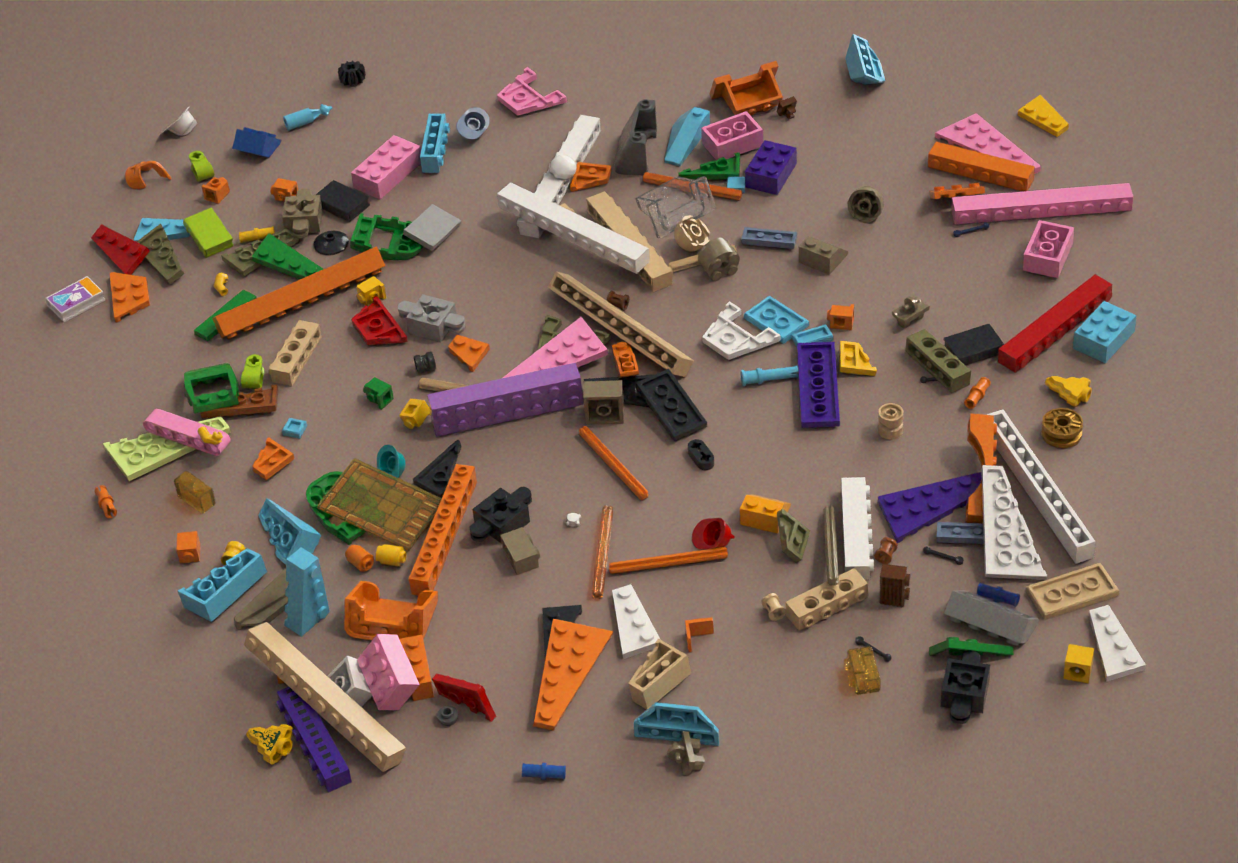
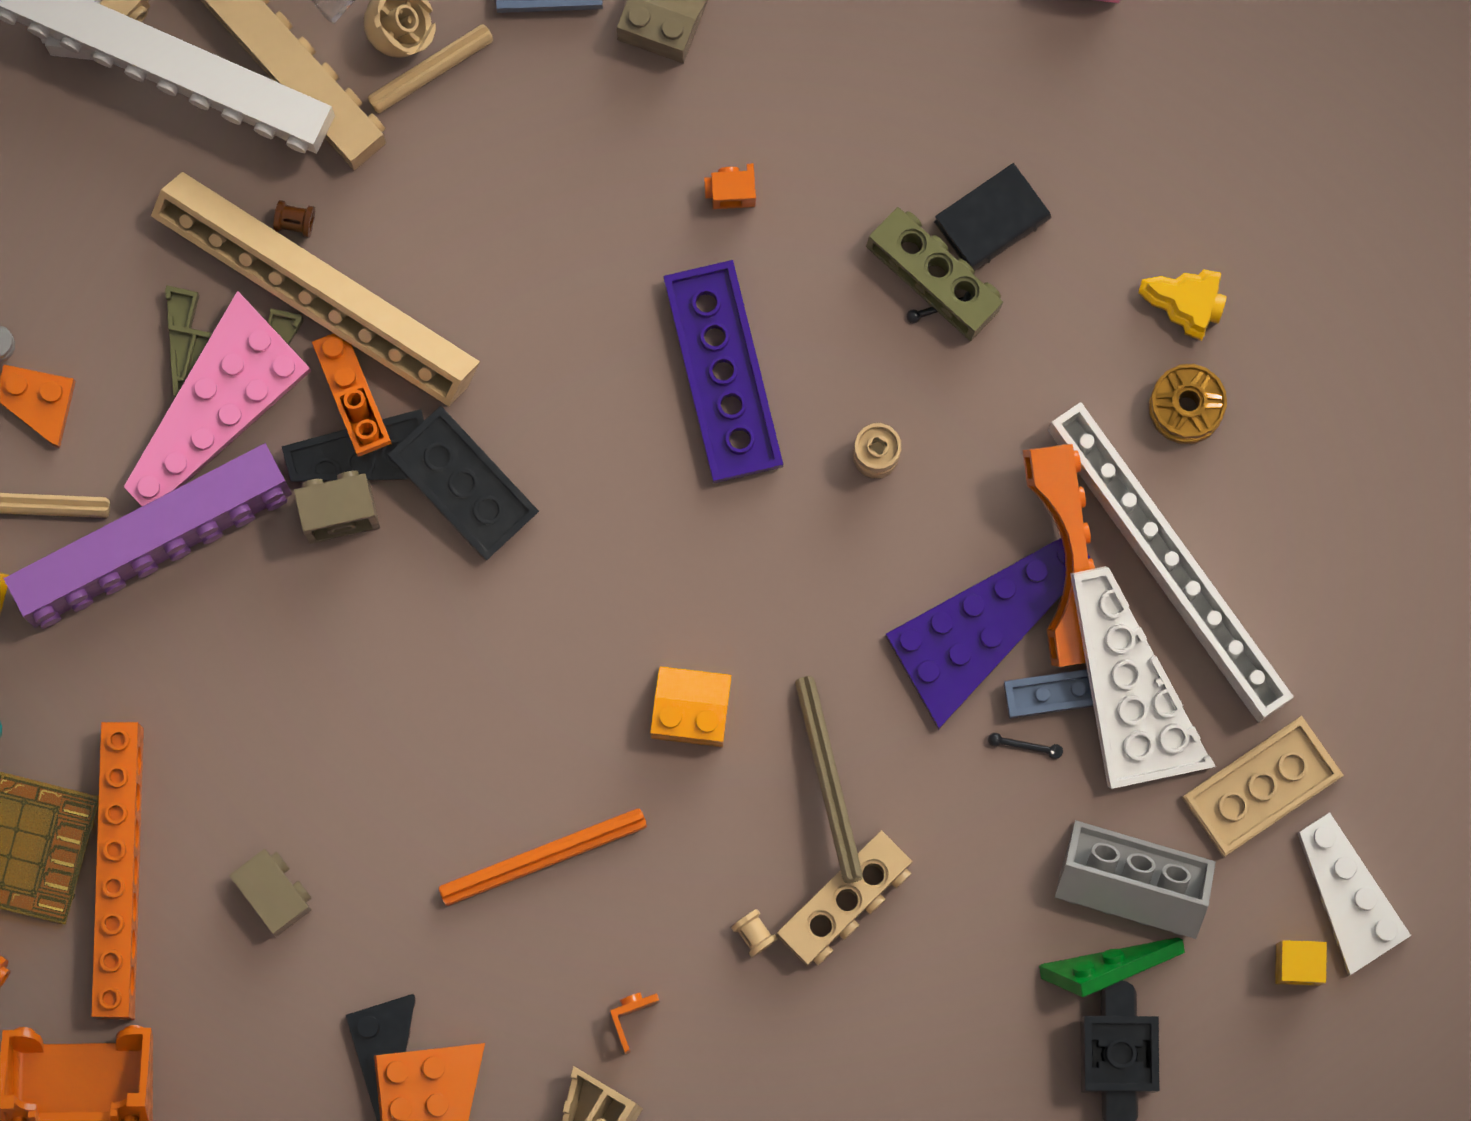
camera: 20 degrees left, 35 degrees up
yellow brick [376,544,407,567] -> none
black wing [413,439,462,500] -> none
black brick [469,487,532,543] -> none
white piece [566,513,581,527] -> none
orange axle [579,426,648,500] -> none
clear orange axle [592,505,613,599] -> none
white wing [612,584,660,659] -> none
black beam [688,439,714,470] -> none
red piece [692,518,735,549] -> none
dark tan brick [698,238,740,281] -> none
white wing [702,301,781,360] -> none
medium azure pin [740,366,799,386] -> none
medium azure tile [744,296,809,344] -> none
olive wing [777,509,810,563] -> none
medium azure tile [792,324,833,347] -> none
yellow wing [839,341,877,376] -> none
white brick [841,477,874,580] -> none
clear yellow brick [844,646,881,695] -> none
black hinge [856,636,892,662] -> none
dark orange bush [874,537,898,564] -> none
reddish brown brick [879,564,911,608] -> none
dark tan hips [892,296,930,328] -> none
orange pin [964,377,991,409] -> none
clear blue pin [977,583,1020,607] -> none
red brick [998,274,1113,373] -> none
medium azure brick [1073,301,1137,363] -> none

